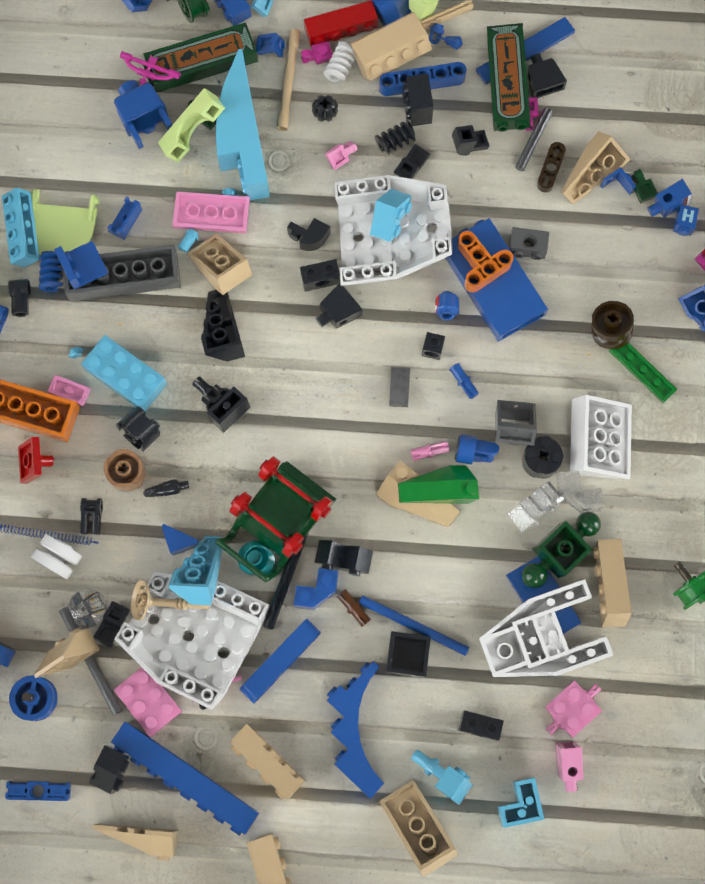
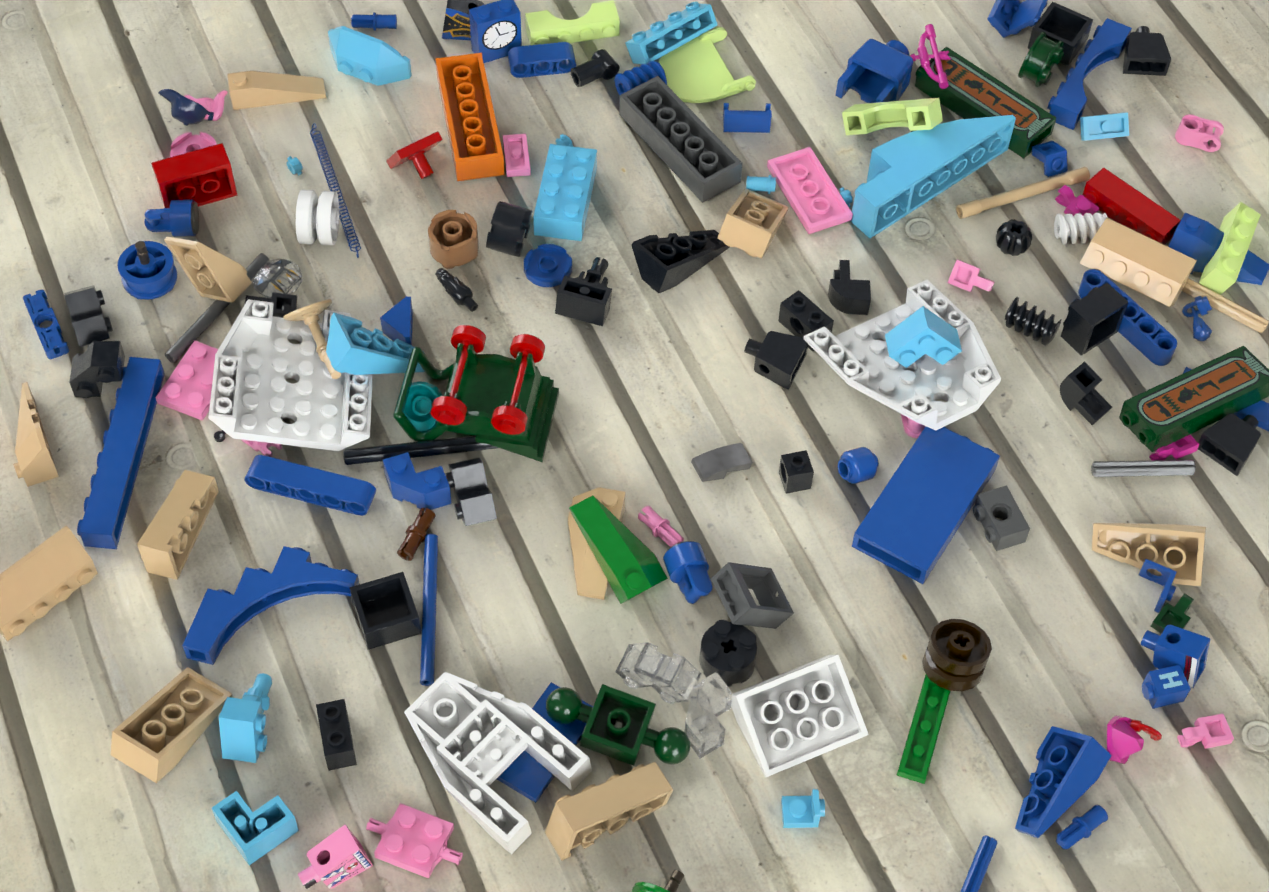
camera: 60 degrees right, 20 degrees down
blue bracket [54,241,108,289] -> none
black piece [80,498,103,535] -> none
black slope [394,144,430,179] -> none
blue axle [449,363,478,399] -> none
orange beam [457,231,513,293] -> none
dark brown beam [537,142,566,193] -> none
none -> black brick [64,285,113,347]
none -> blue tile [524,244,572,287]
none -> medium azure bracket [781,789,825,828]

